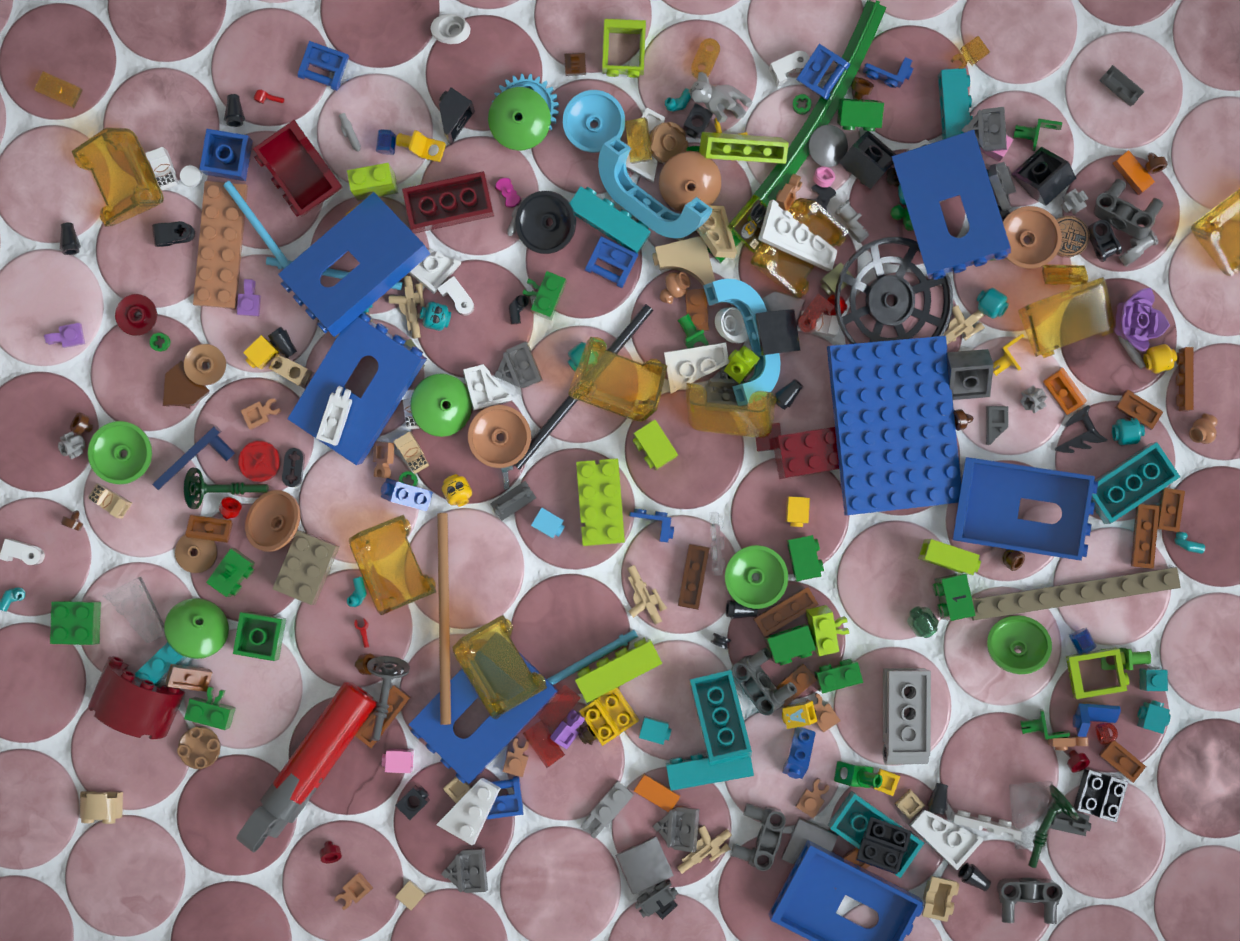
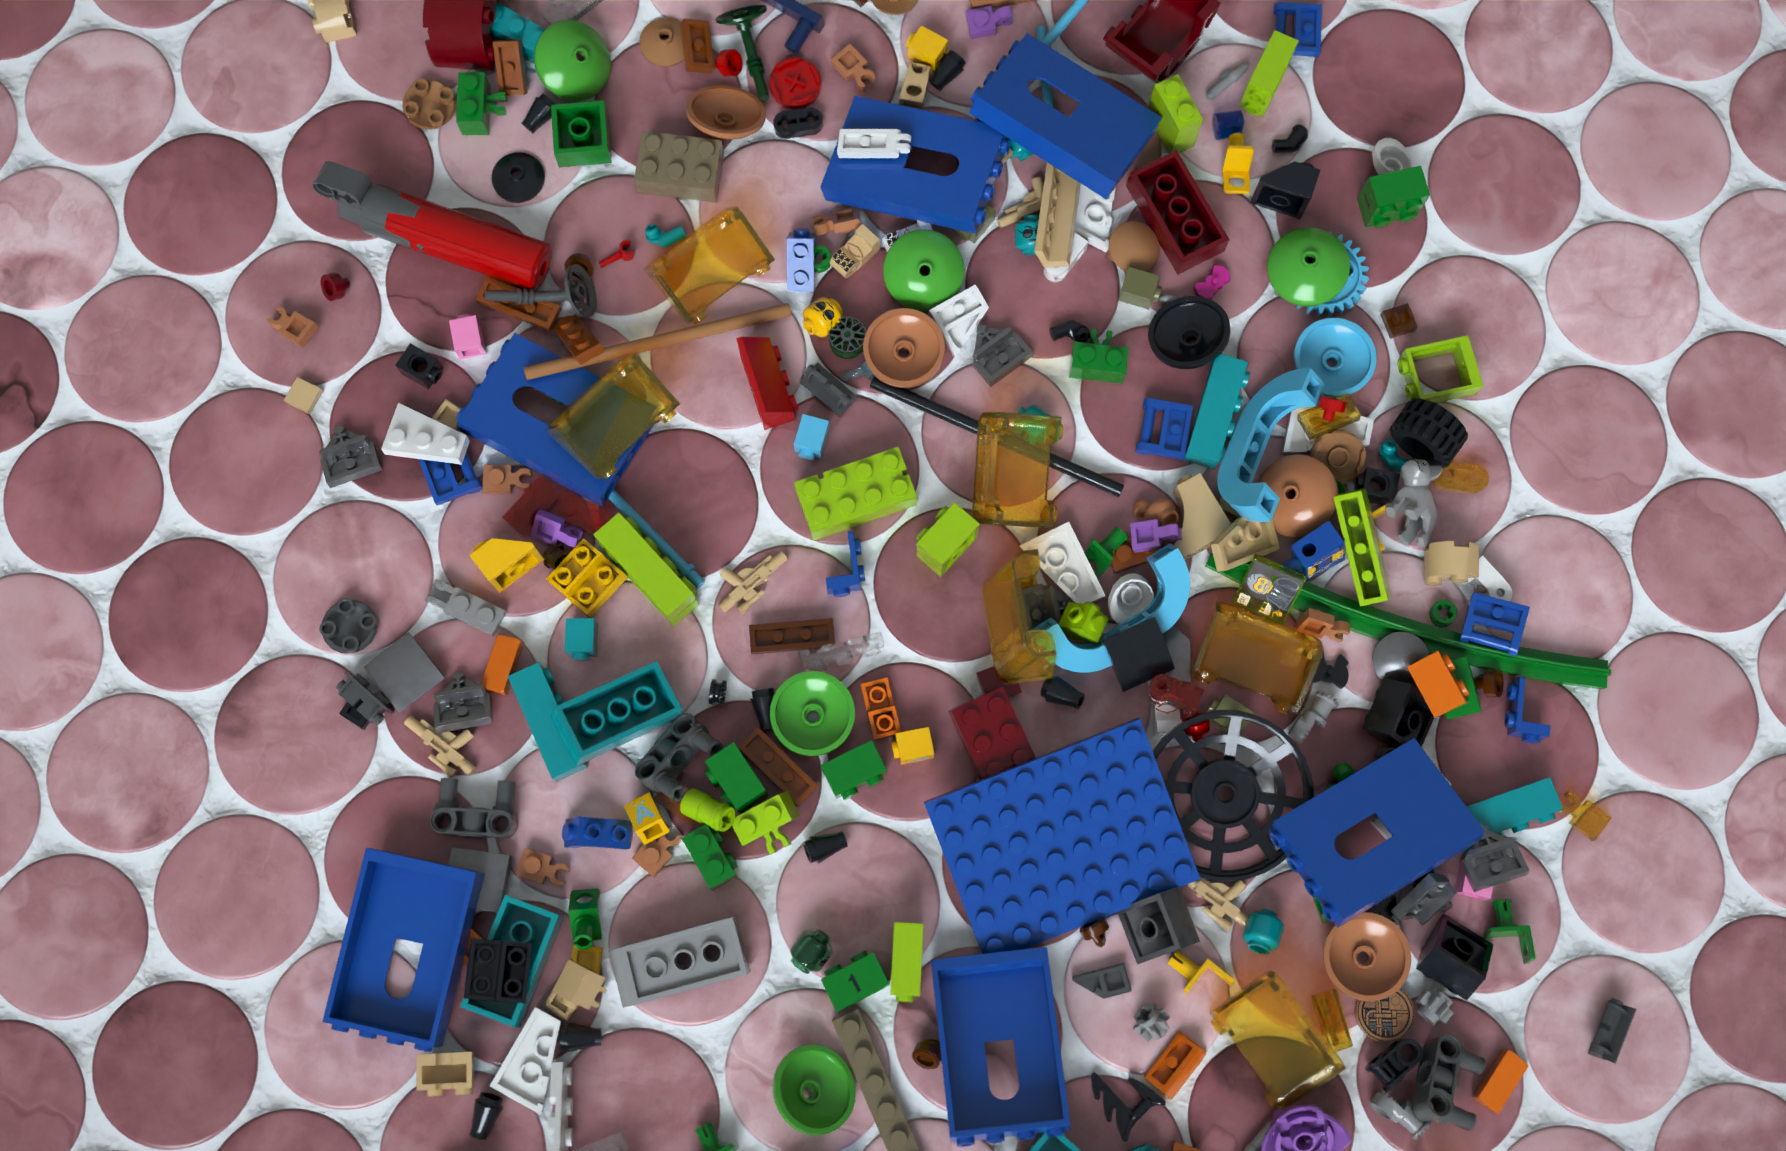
camera: 75 degrees right, 10 degrees down
green brick [206,548,255,597] -> none
white wing [758,200,837,271] -> none
bright pink tile [813,166,835,187] -> none
reddish brown tile [1145,152,1168,174] -> none
none -> dark grey dish [319,598,378,654]
none -> yellow slope [469,538,544,593]
none -> black dish [491,152,545,203]
none -> black cone [521,93,555,134]
none -> tan brick [552,959,607,1010]
none -> dark orange plate [553,314,605,365]
none -> lime piece [680,788,735,832]
none -> red slope [736,337,798,430]
none -> black cone [803,831,848,864]
none -> dark green wheel [829,316,866,359]
none -> orange slope [860,677,901,740]
none -> tan fence [1034,163,1081,267]
none -> medium nougat dish [1107,221,1160,272]
none -> olive brick [1118,267,1162,310]
none -> medium lavender plate [1130,519,1182,553]
none -> lime window [1239,30,1299,117]
none -> black arm [1272,124,1308,153]
none -> blue torso [1280,521,1345,580]
none -> red tile [1317,395,1347,422]
none -> green brick [1357,166,1430,228]
none -> black tyre [1390,398,1468,468]
none -> orange brick [1407,651,1470,718]
none -> tan cylinder [1424,541,1479,586]

